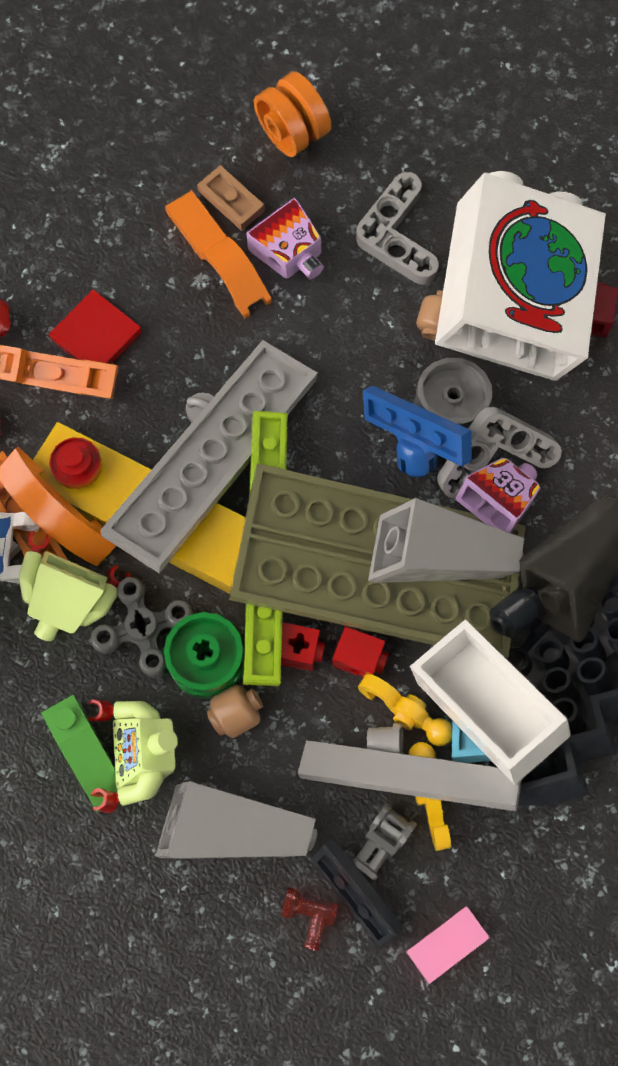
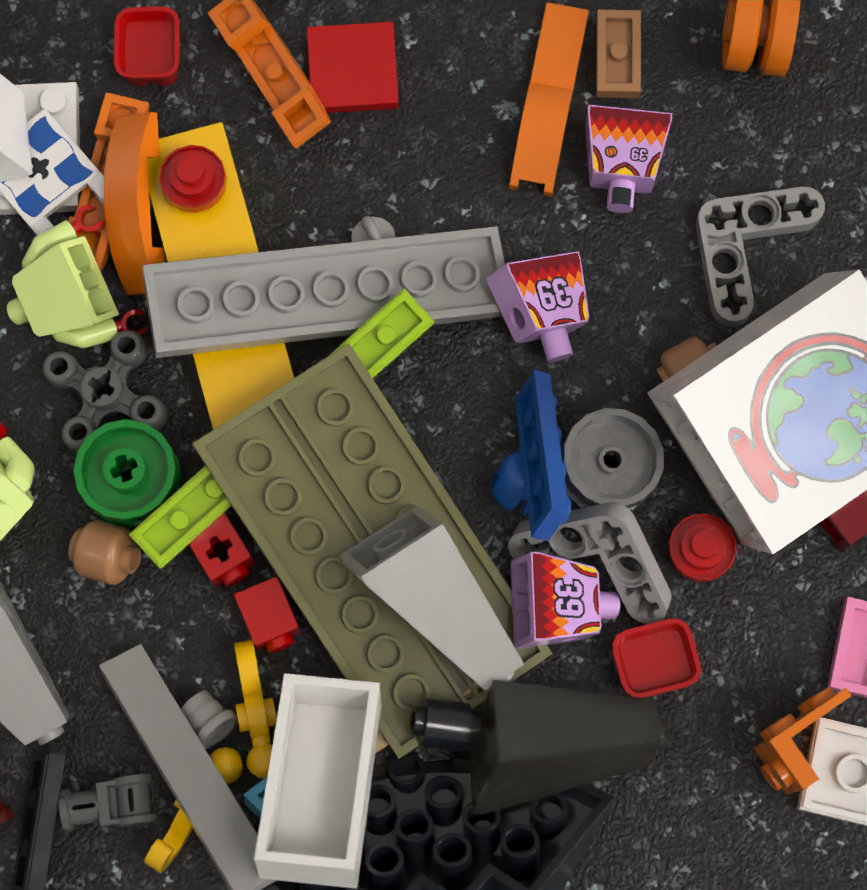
camera: 45 degrees right, 5 degrees up
none -> lavender torso [486,251,589,363]
none -> red piece [612,619,701,698]
none -> red plate [668,514,737,582]

